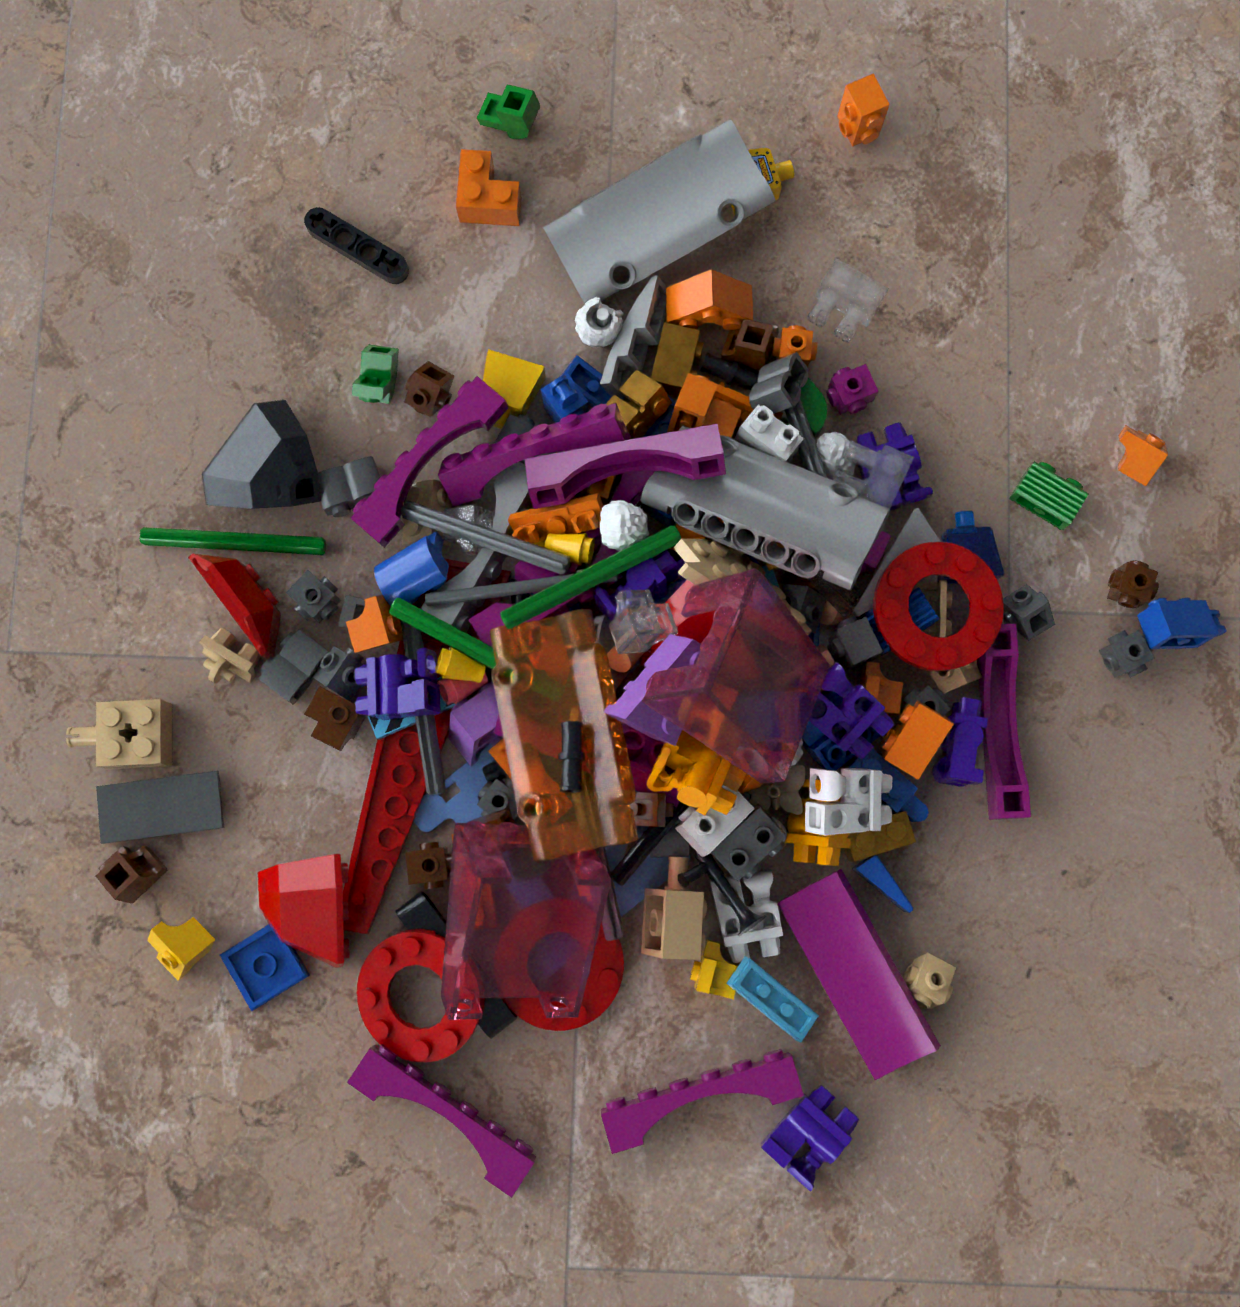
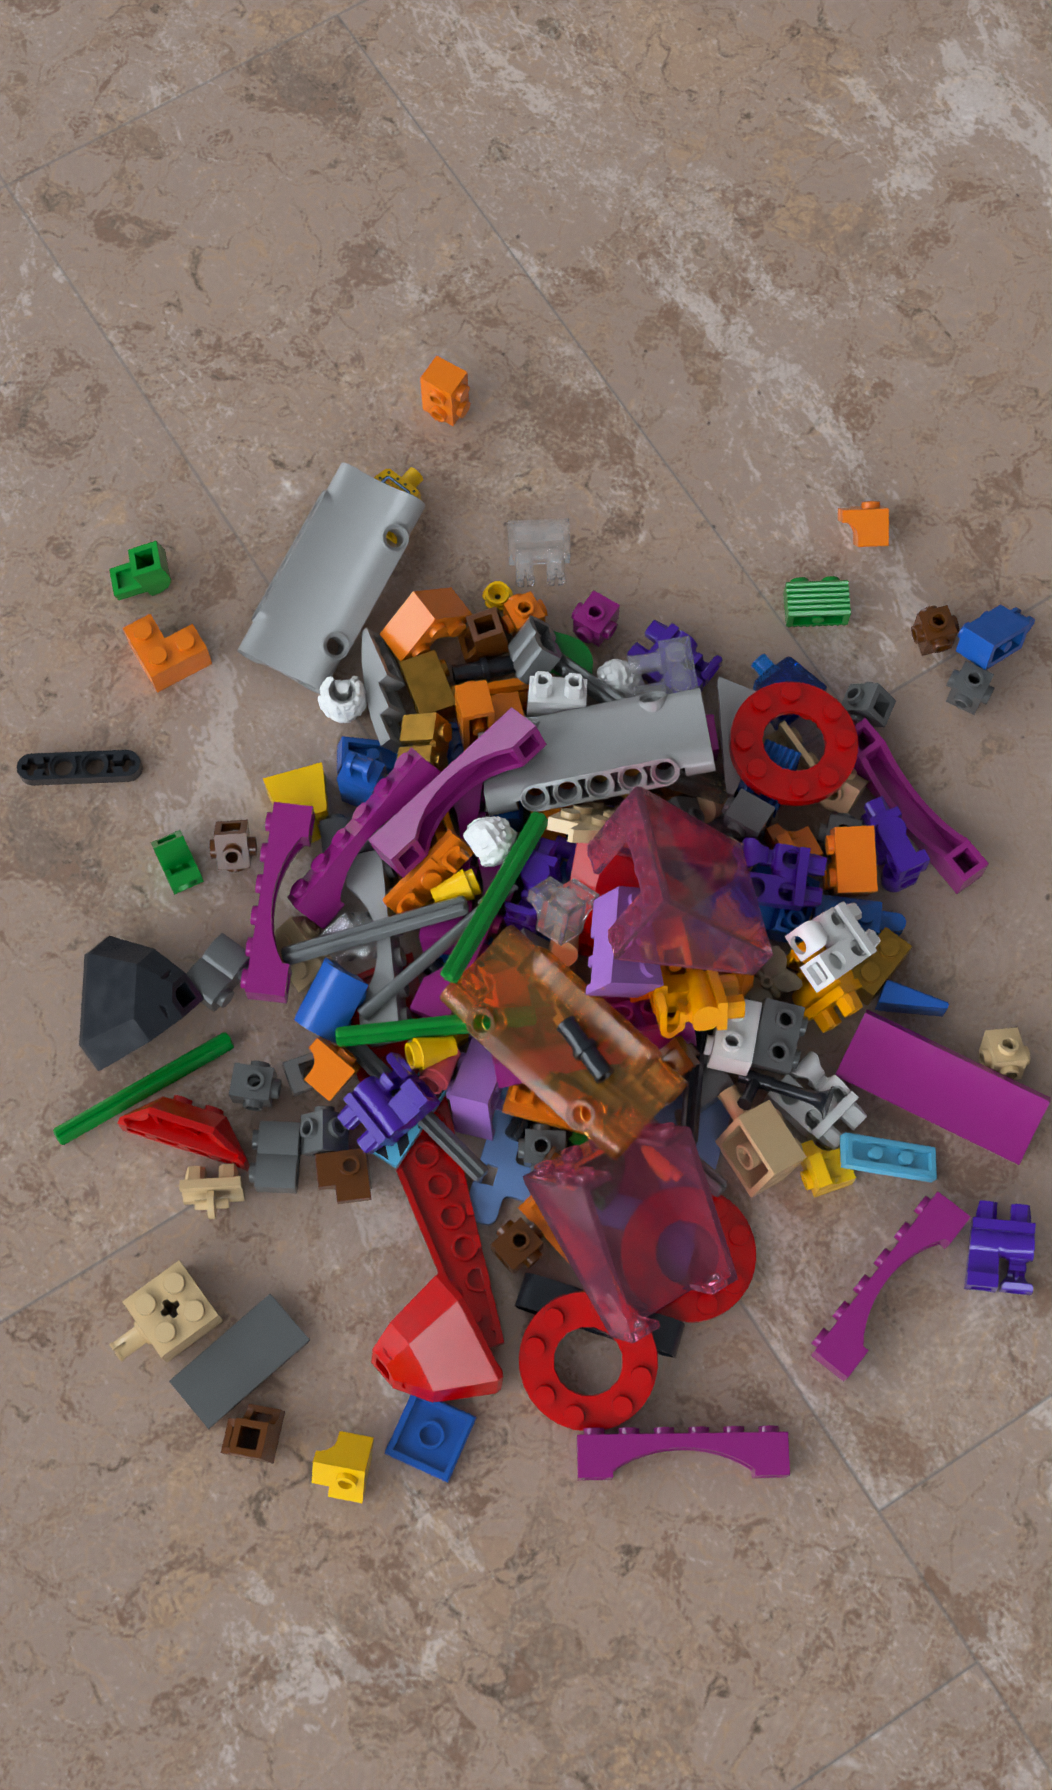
camera: 35 degrees left, 10 degrees down
none -> yellow plate [482,581,513,610]

